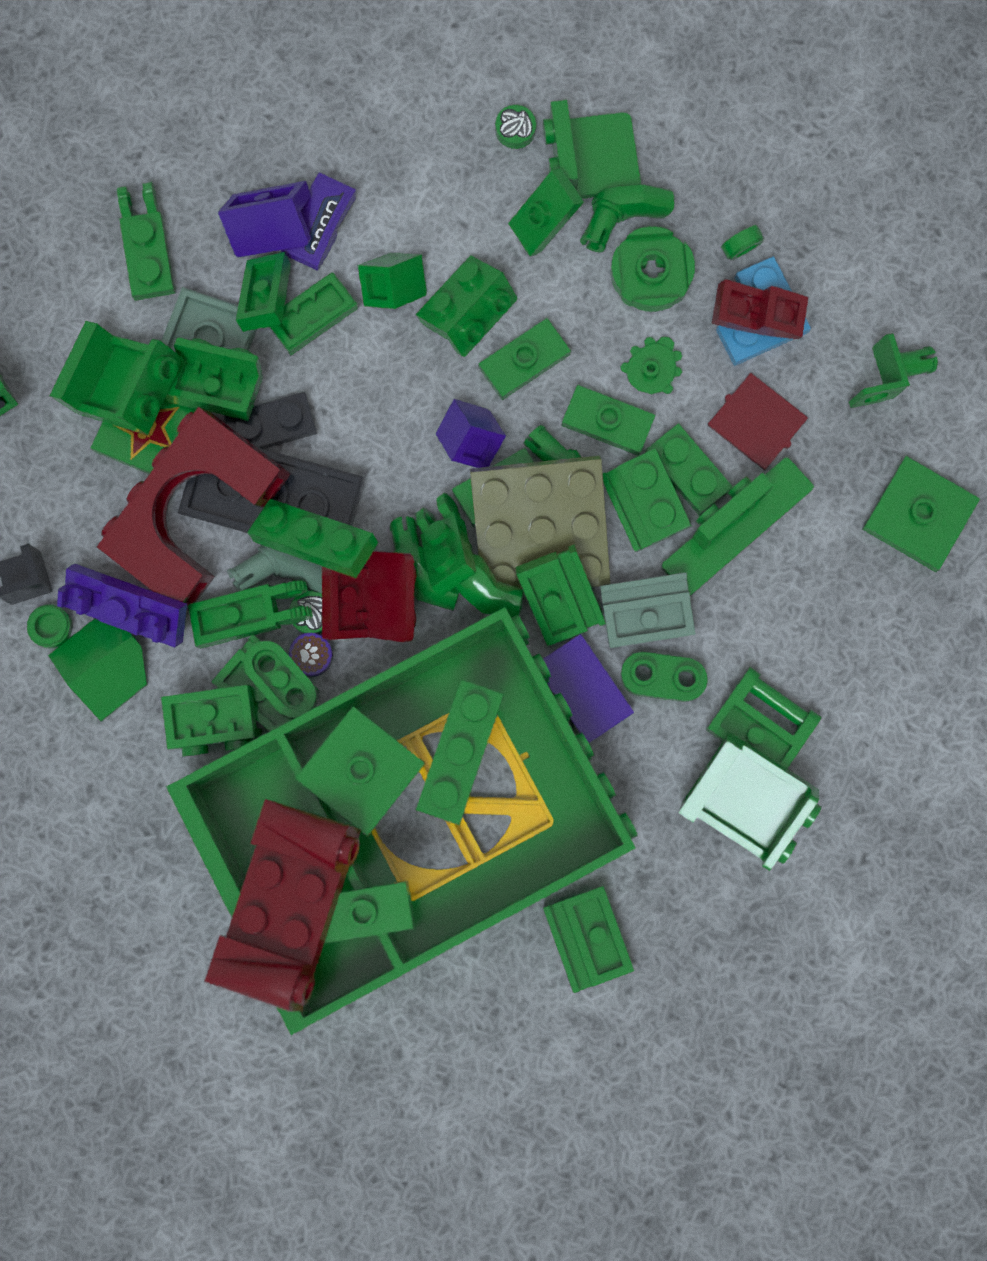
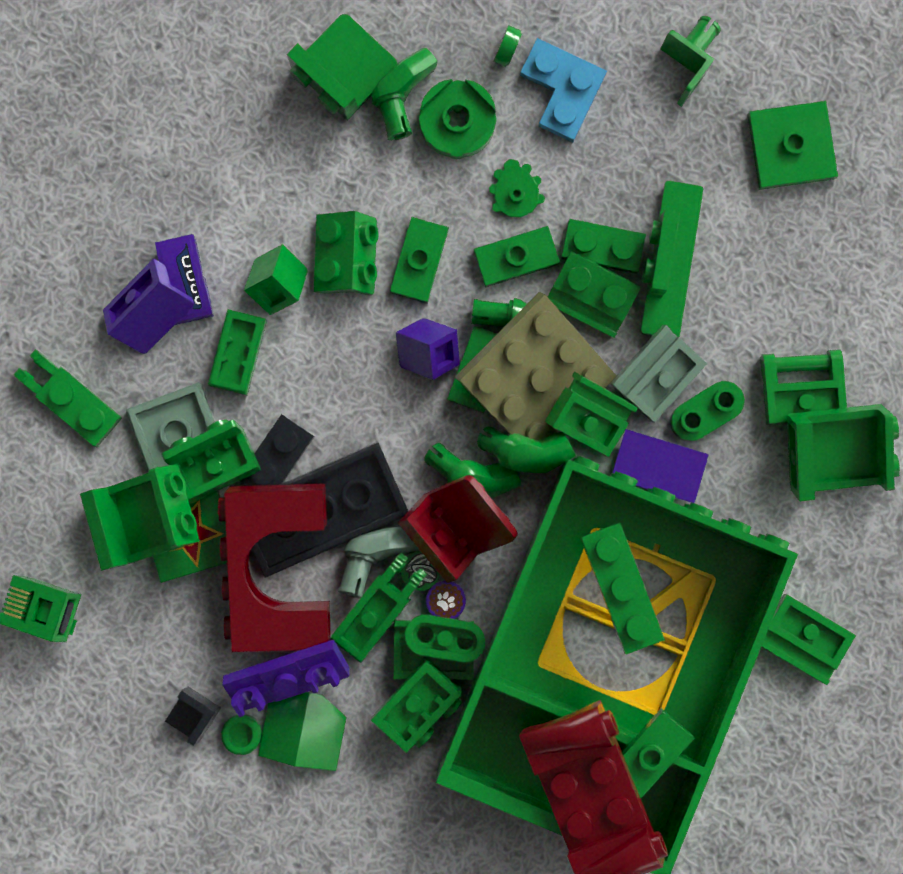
camera: 40 degrees left, 5 degrees up
green plate [236,252,291,332] -> none
green plate [247,499,379,578] -> none
green plate [295,707,425,837] -> none
green hinge [415,492,476,597] -> none
tile [495,105,536,149] -> none
green plate [508,168,584,257] -> none
dark red piece [707,373,808,471] -> none
dark red slope [711,279,809,339] -> none

